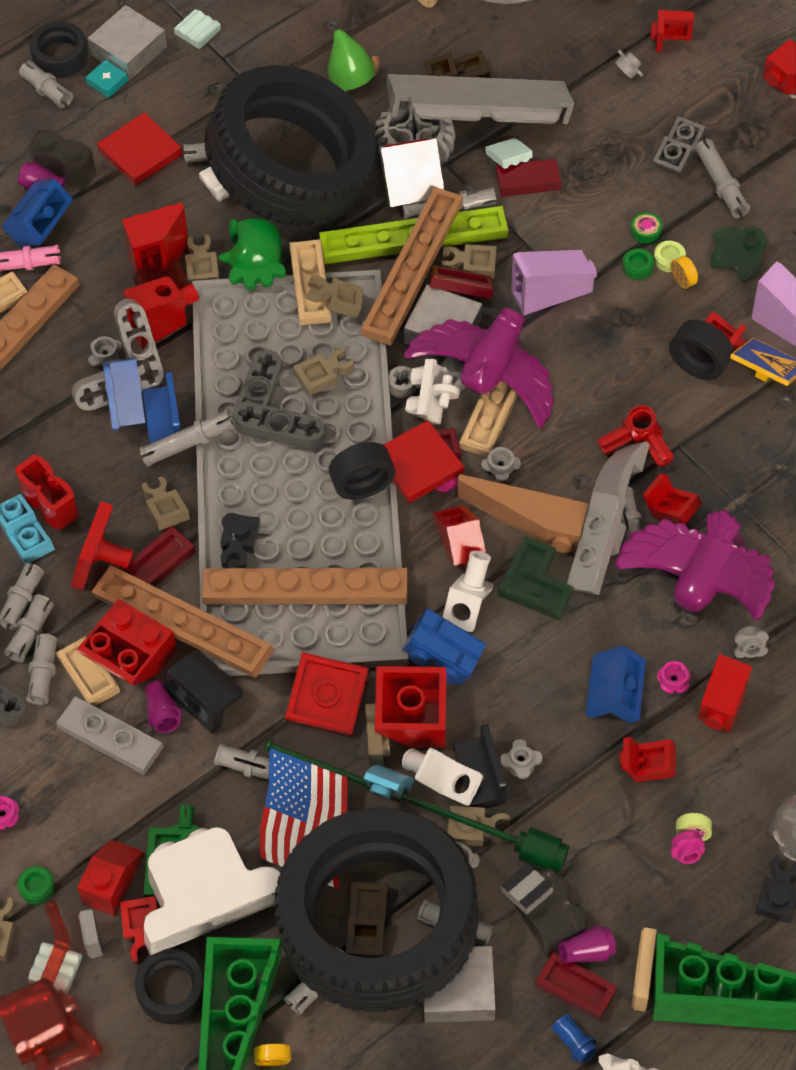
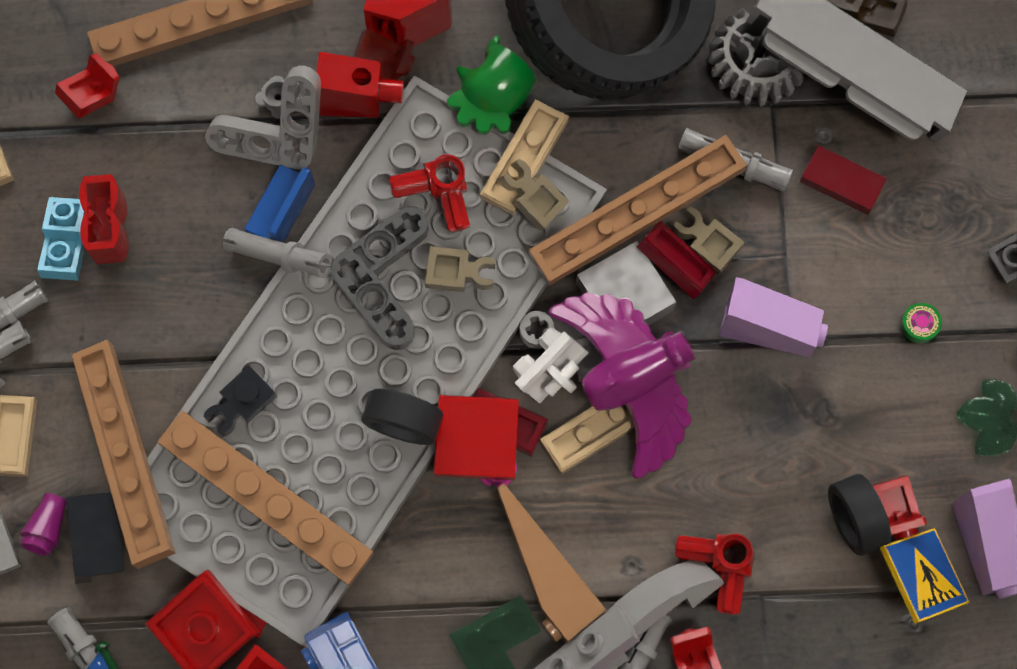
camera: 35 degrees right, 15 degrees up
red tile [71,501,134,591] -> none
red slope [77,598,177,686] -> none
panel [103,358,146,431] -> none
dark red tile [123,526,195,587] -> none
dark tan plate [142,476,190,531] -> none
dark tan plate [185,235,219,284] -> none
lime plate [319,206,508,265] -> none
piece [378,137,444,207] -> none
red slope [433,505,486,567] -> none
white bracket [443,551,493,632] -> none
light grey plate [481,447,521,482] -> none
light aqua piece [486,138,533,169] -> none
green tile [622,248,654,280] -> none
yellowish green tile [654,241,686,272] -> none
yellow tile [671,256,698,289] -> none
none -> red axle [389,154,470,232]

